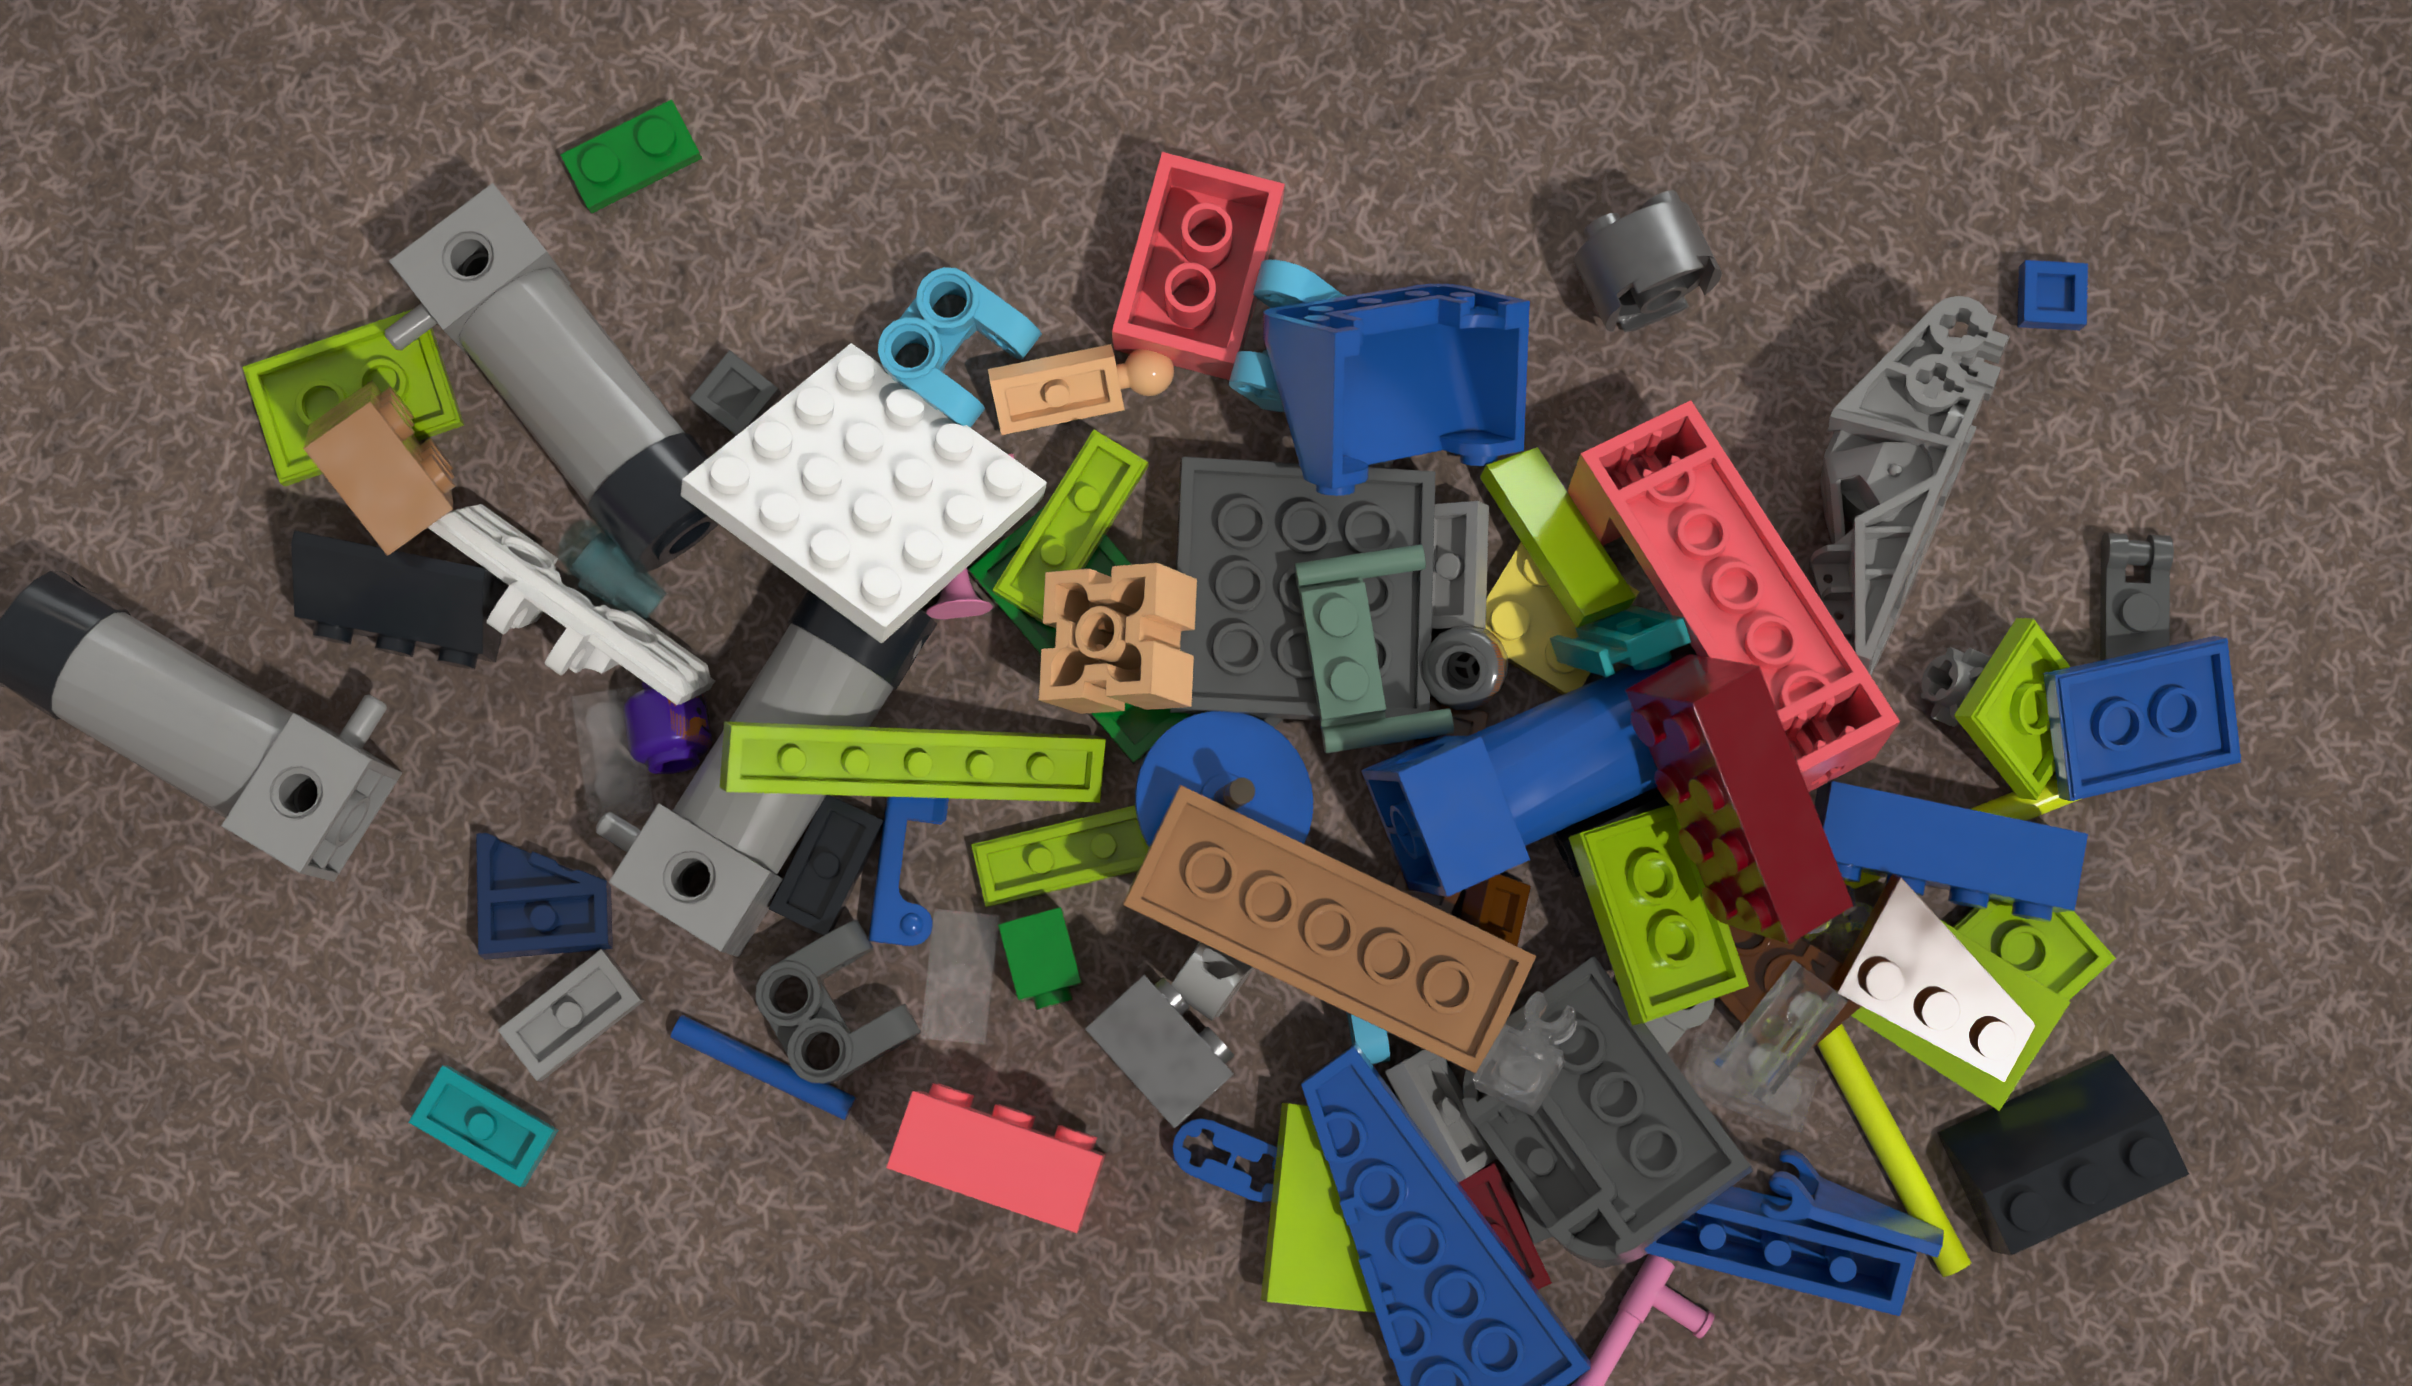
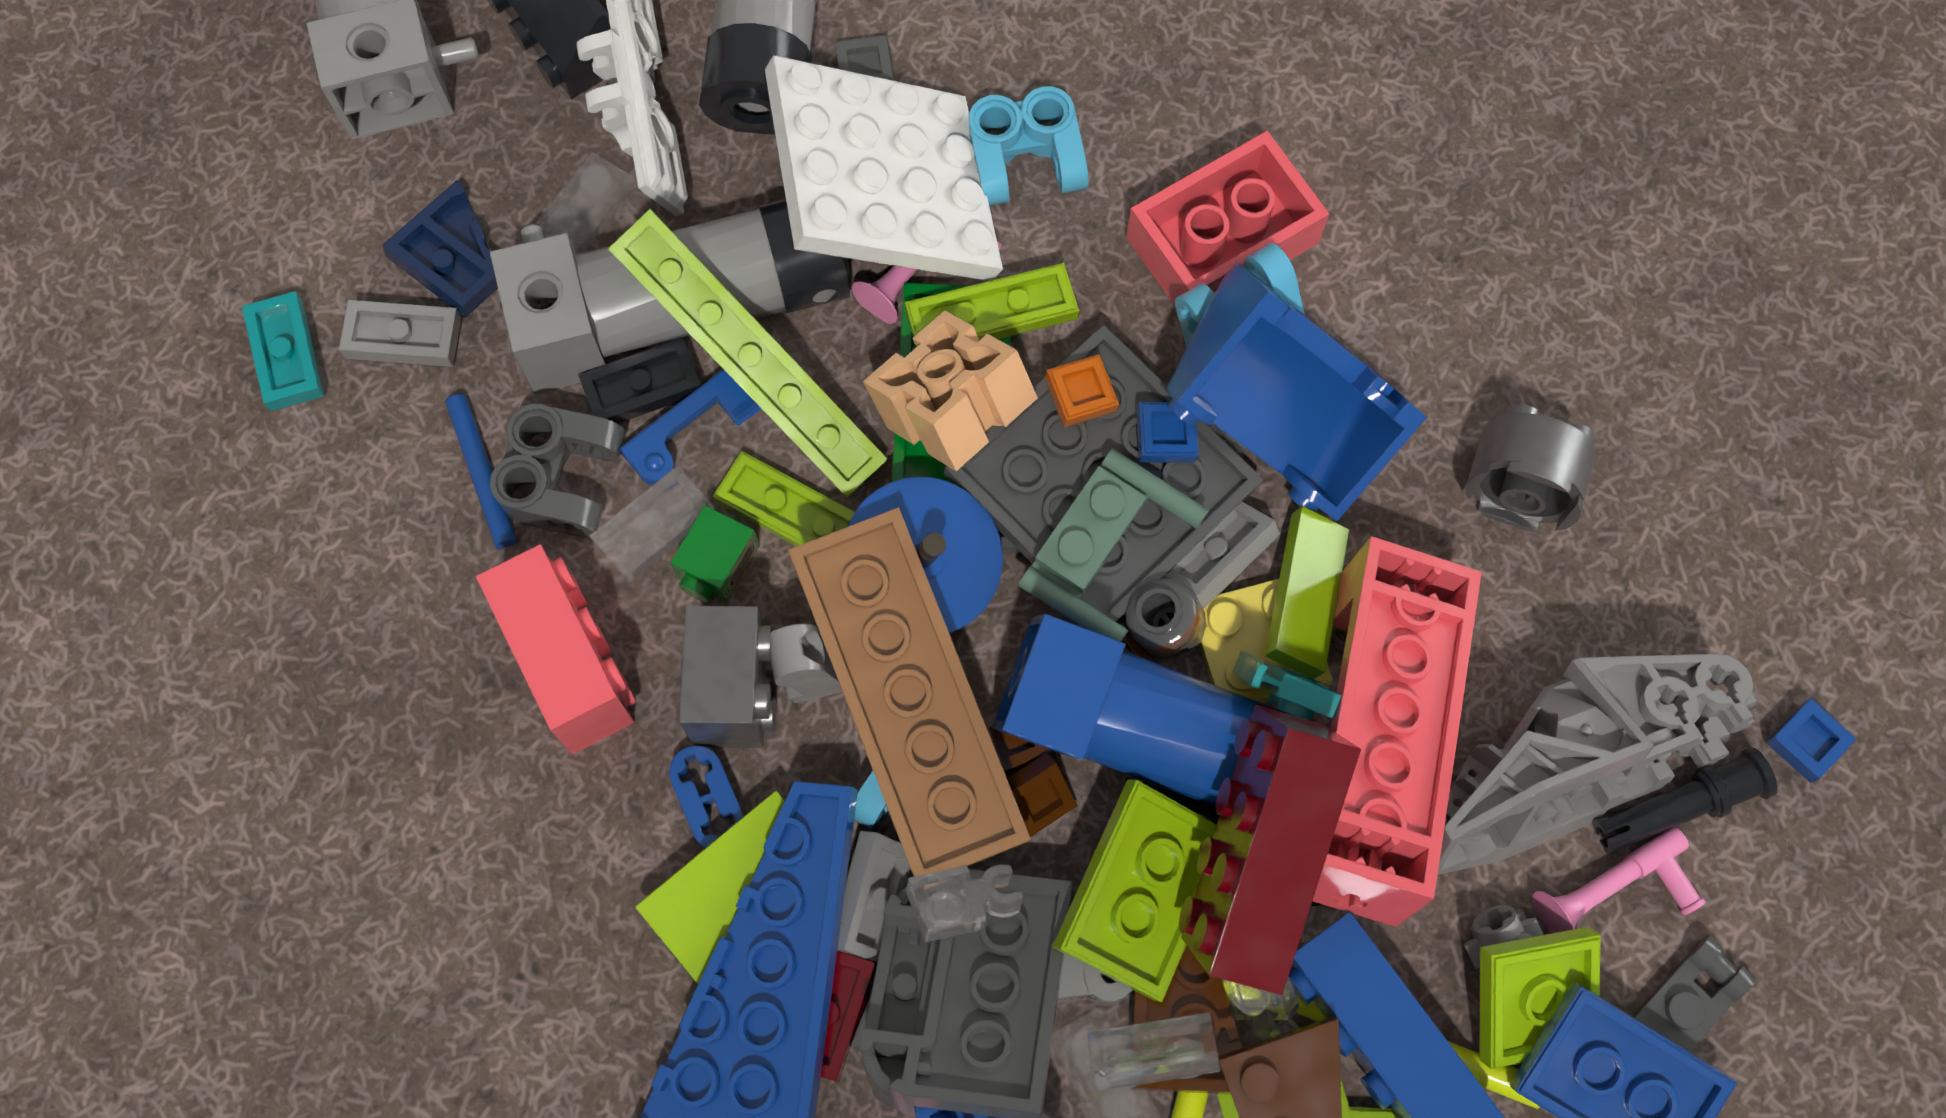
camera: 45 degrees right, 10 degrees down
clear light blue cone [569,532,668,621] -> none
dark purple head [623,681,712,774] -> none
light nougat plate [988,344,1174,435] -> none
none -> orange tile [1045,354,1119,427]
none -> blue tile [1136,402,1199,463]
none -> bright pink piece [1532,827,1706,933]
none -> black pin [1592,747,1778,855]

